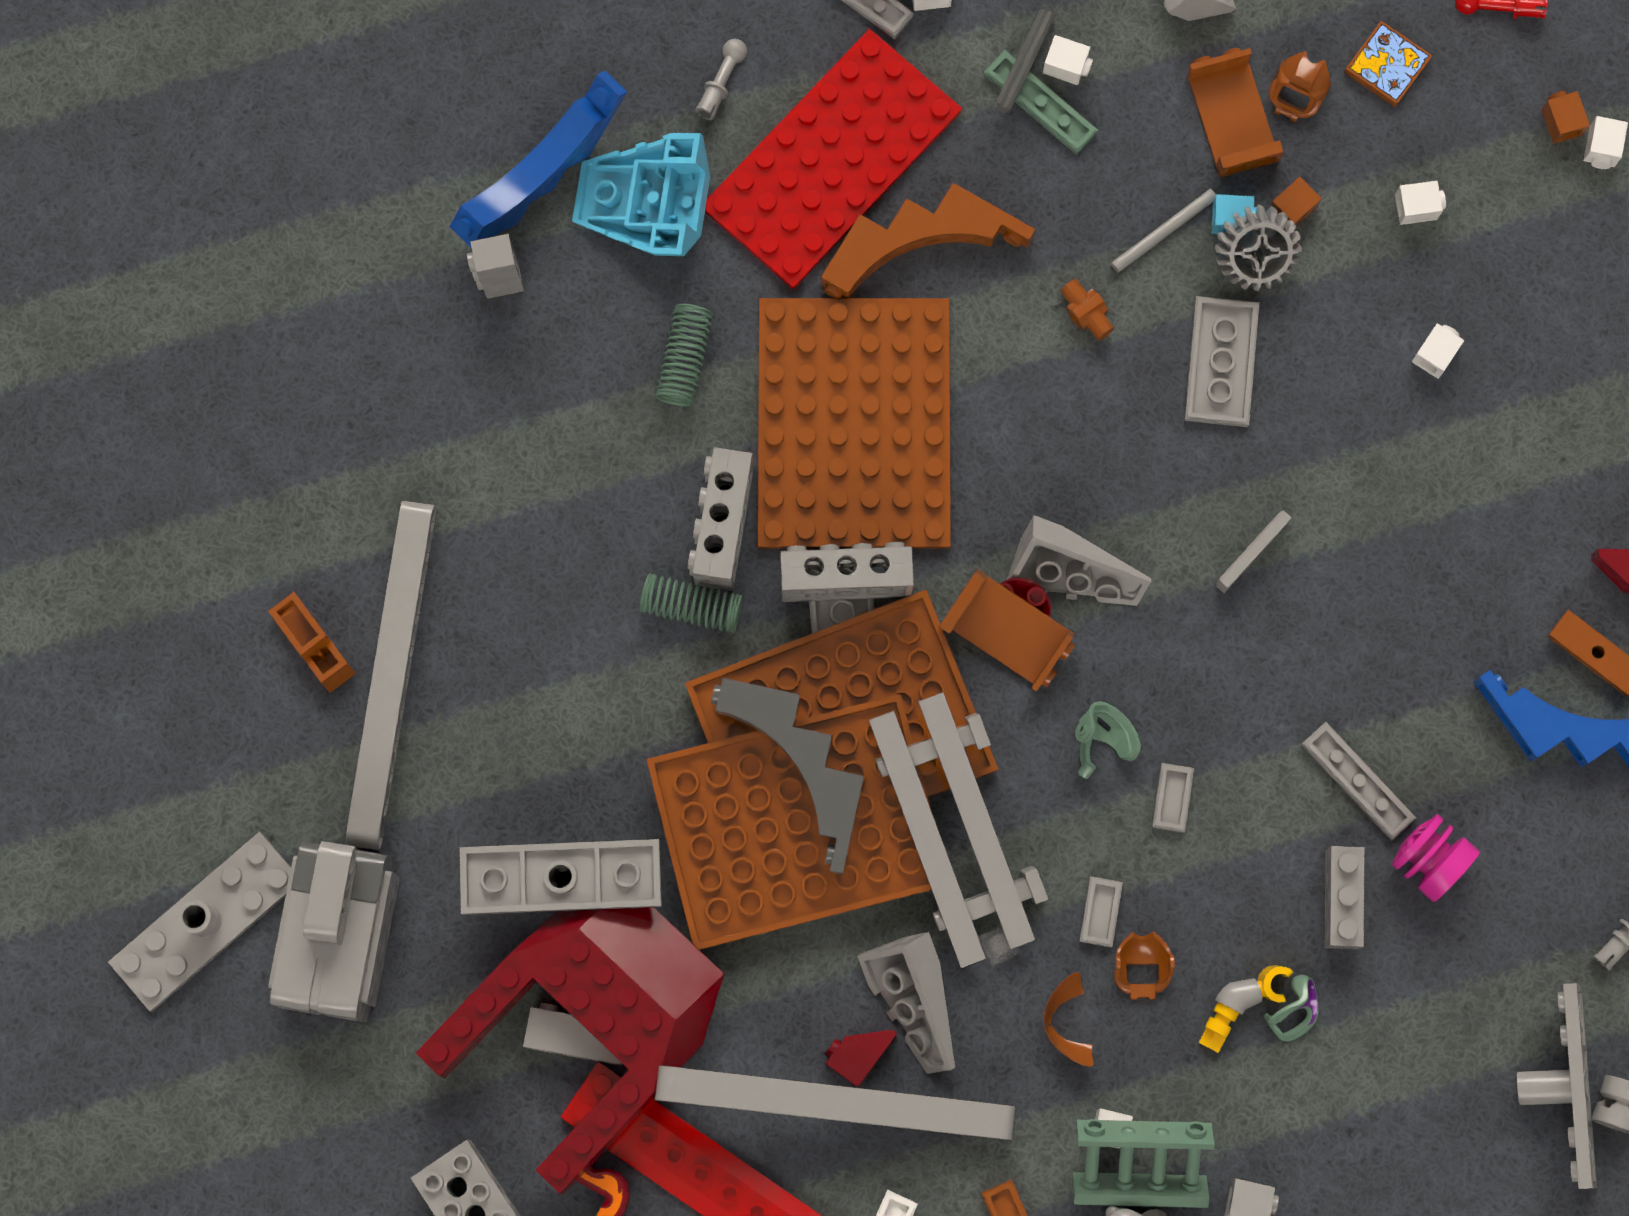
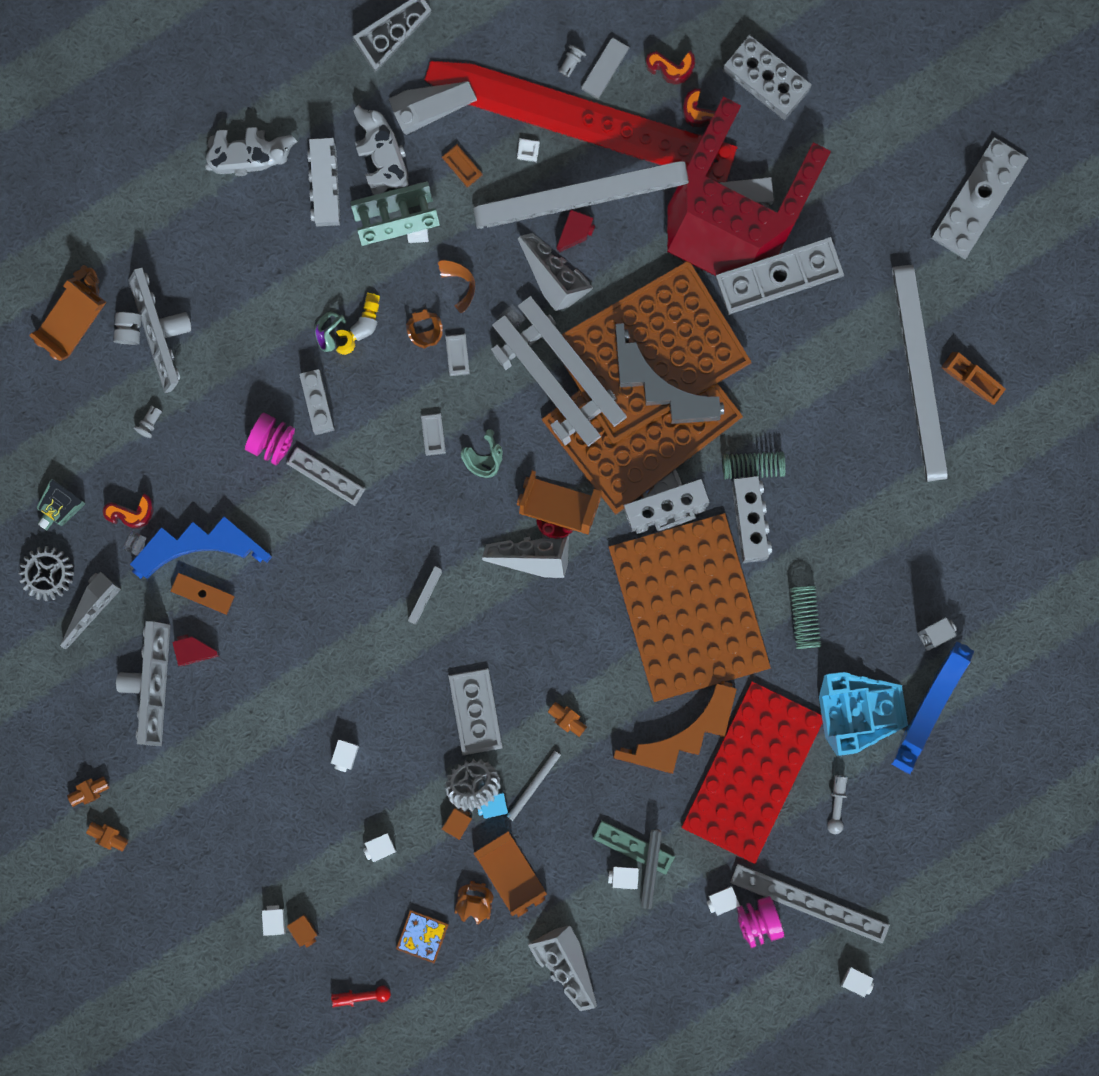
camera: 160 degrees right, 5 degrees up
light grey piece [268,841,400,1023] -> none

